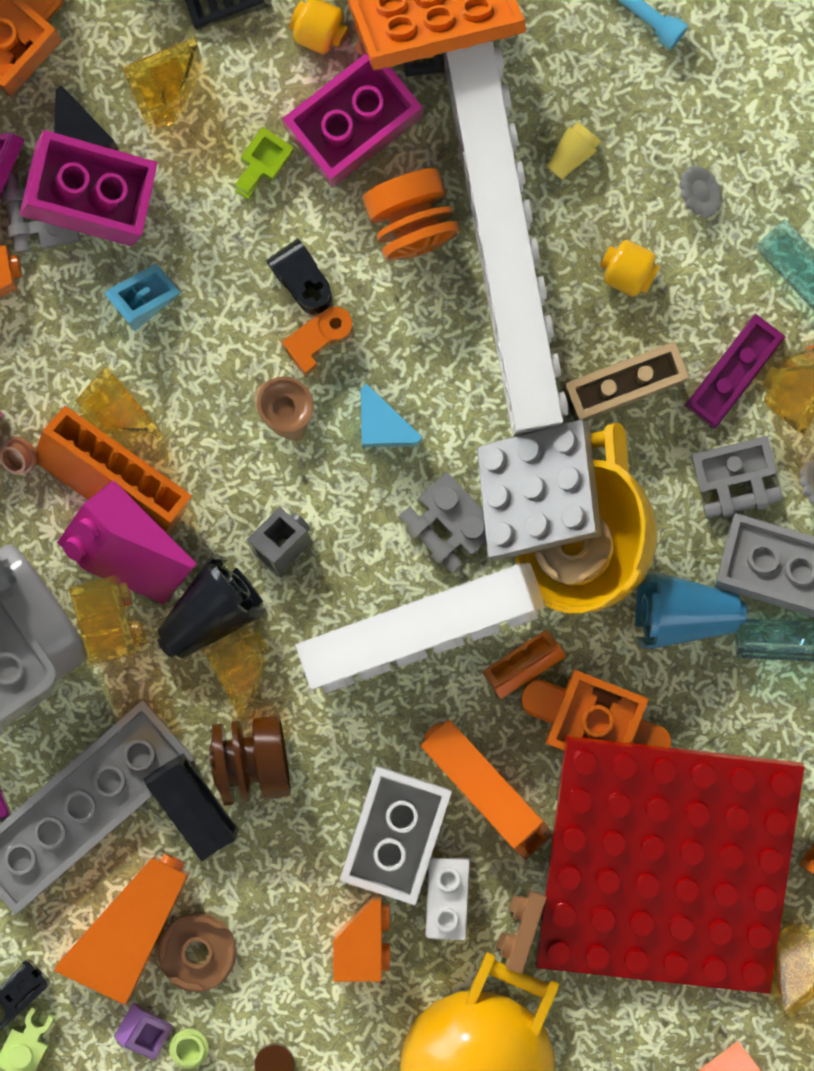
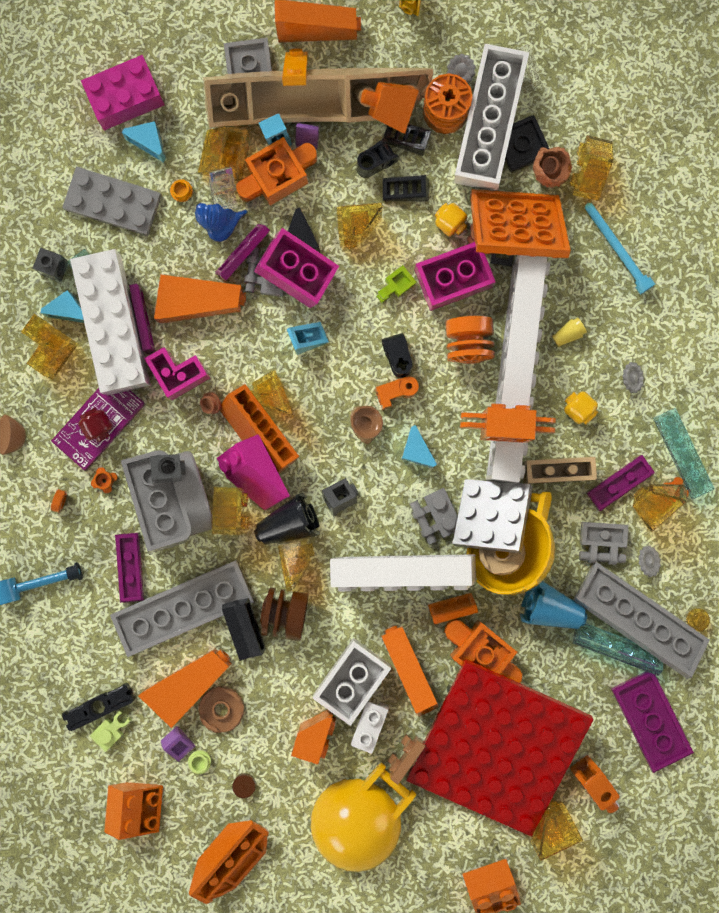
camera: 15 degrees right, 0 degrees up
none -> orange brick [460,404,556,443]

